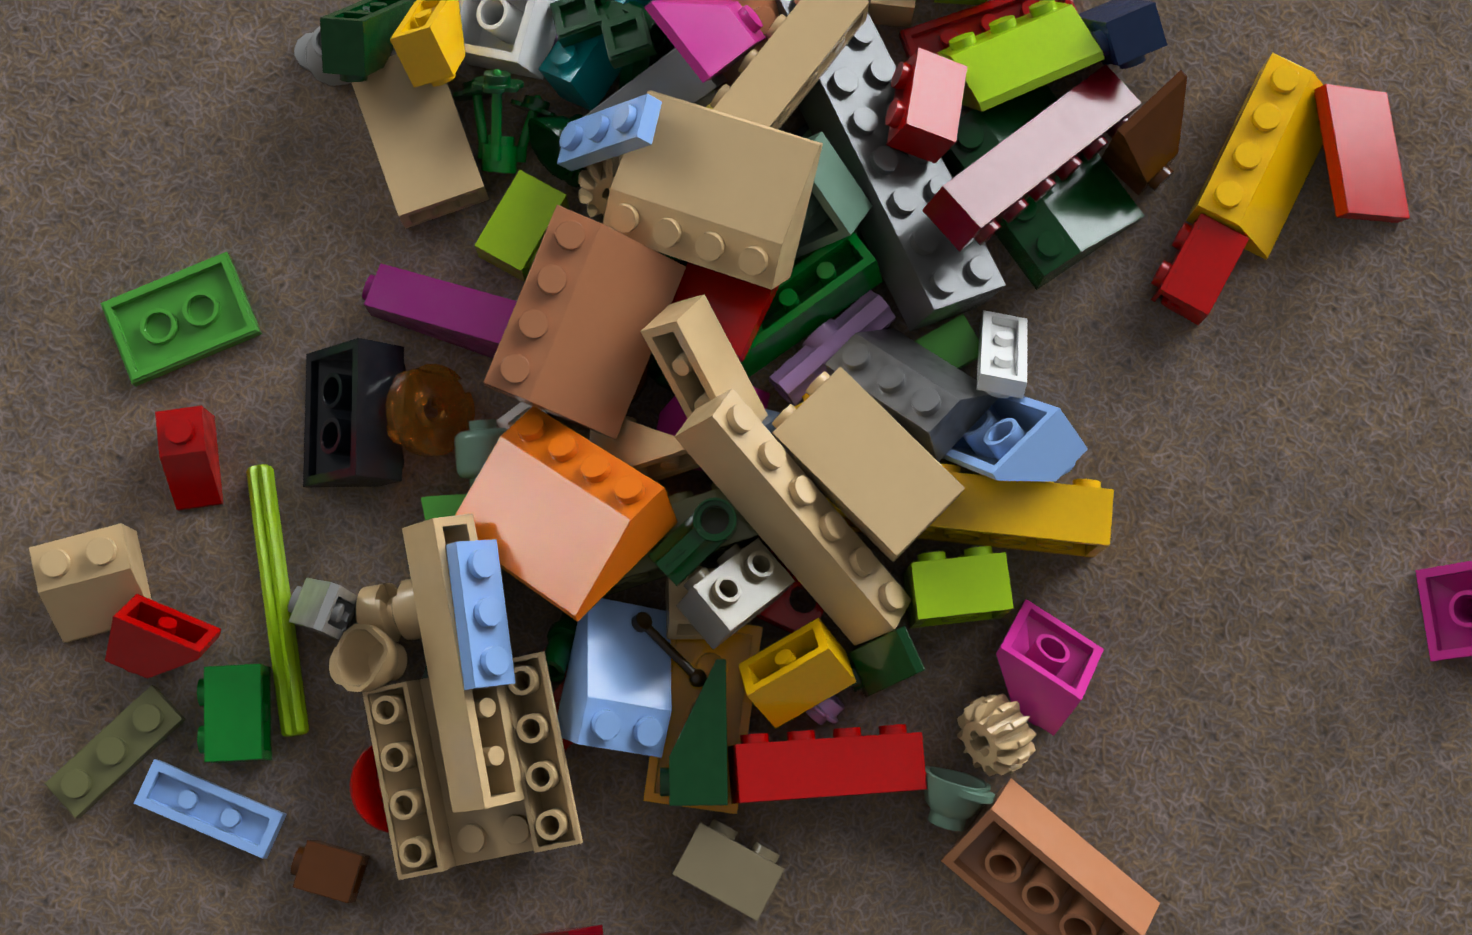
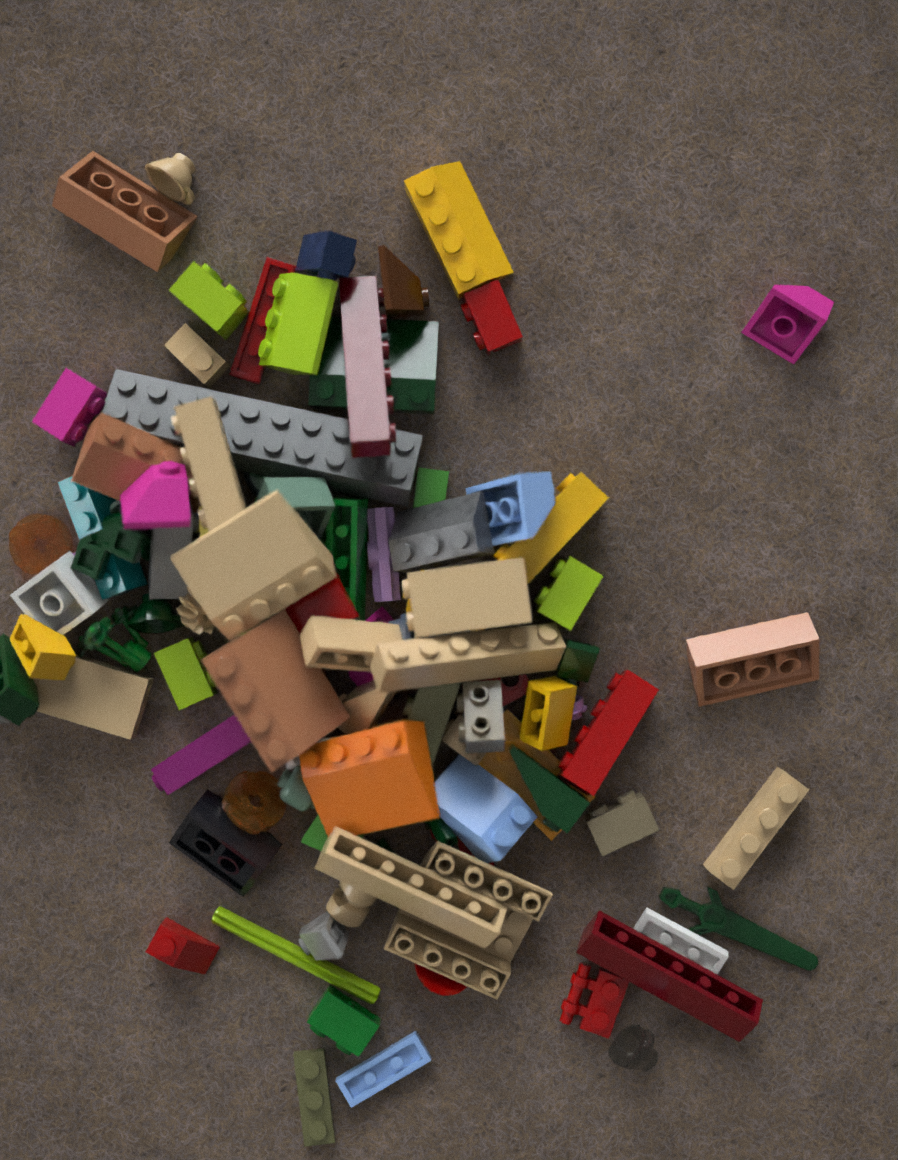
camera: 45 degrees left, 10 degrees up
tan slope [29,523,152,643] -> none
bright green tile [100,252,262,387] -> none
red slope [105,594,221,679] -> none
reddish brown brick [290,840,370,903] -> none
tan piece [329,624,407,692] -> none
light blue plate [446,539,516,690] -> none
light blue plate [557,93,662,171] -> none
dark brown hinge [632,612,707,687] -> none
dark green piece [648,497,738,587] -> none
brick [885,47,967,163] -> none
sand green piece [924,766,995,831] -> none
tan gear [957,693,1037,776] -> none
white plate [976,310,1027,399] -> none
dark pink slope [996,599,1104,736] -> none
tile [1314,84,1410,223] -> none

